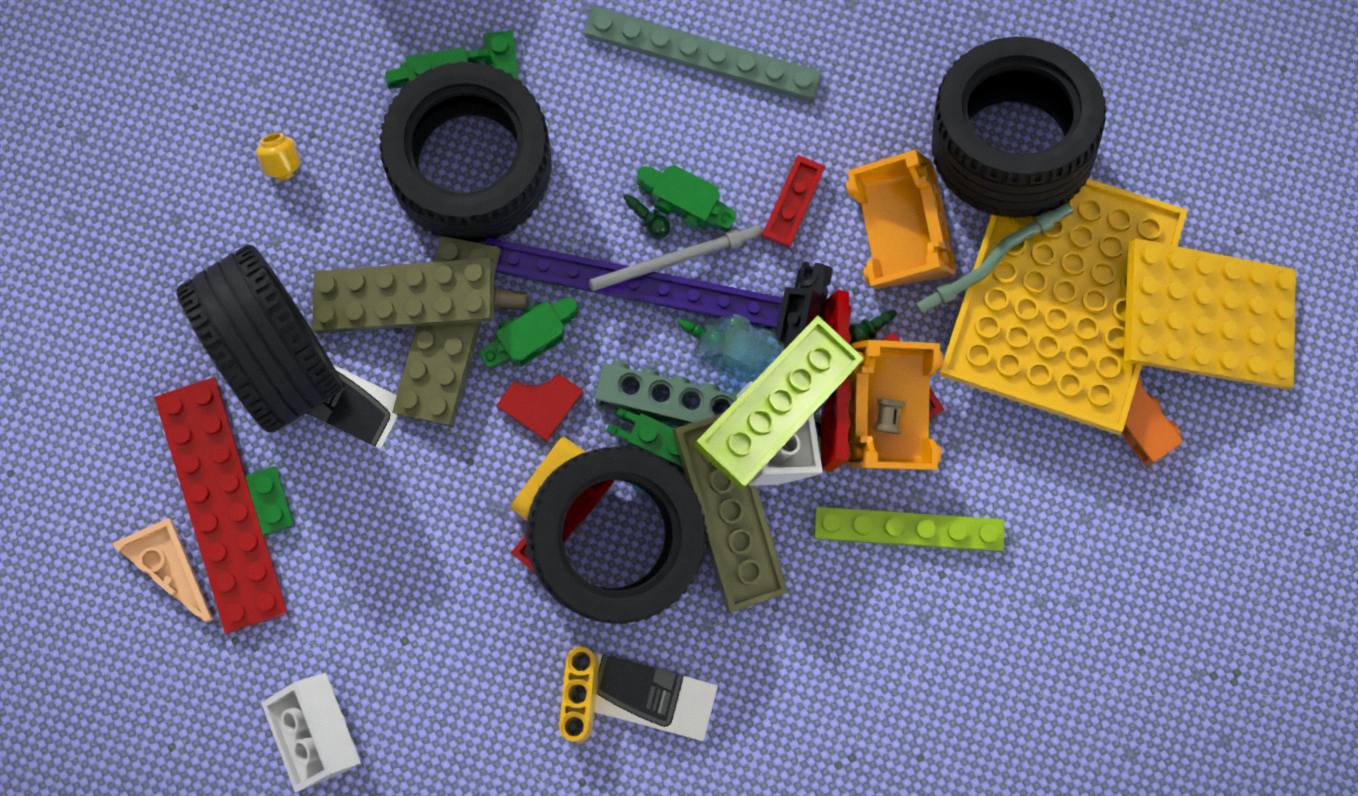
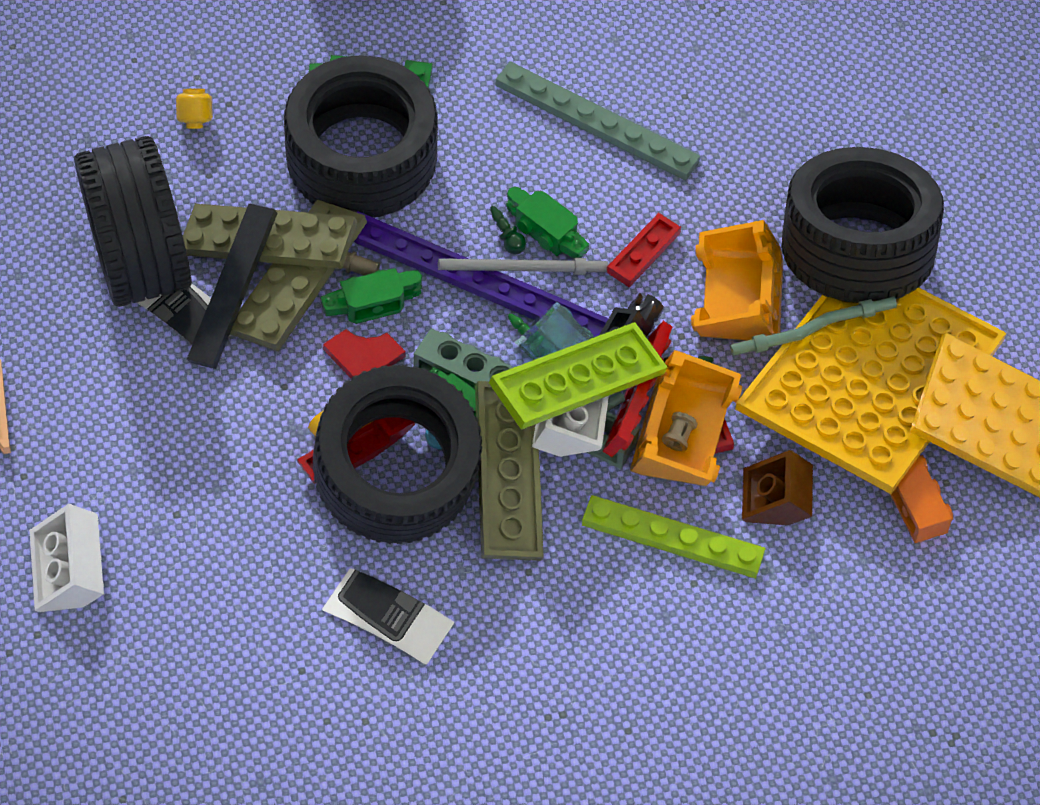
camera: 15 degrees right, 20 degrees down
red plate [154,377,289,634] -> none
green plate [245,466,295,536] -> none
yellow beam [559,647,599,743] -> none
none -> black tile [187,203,278,369]
none -> reddish brown slope [742,449,813,525]

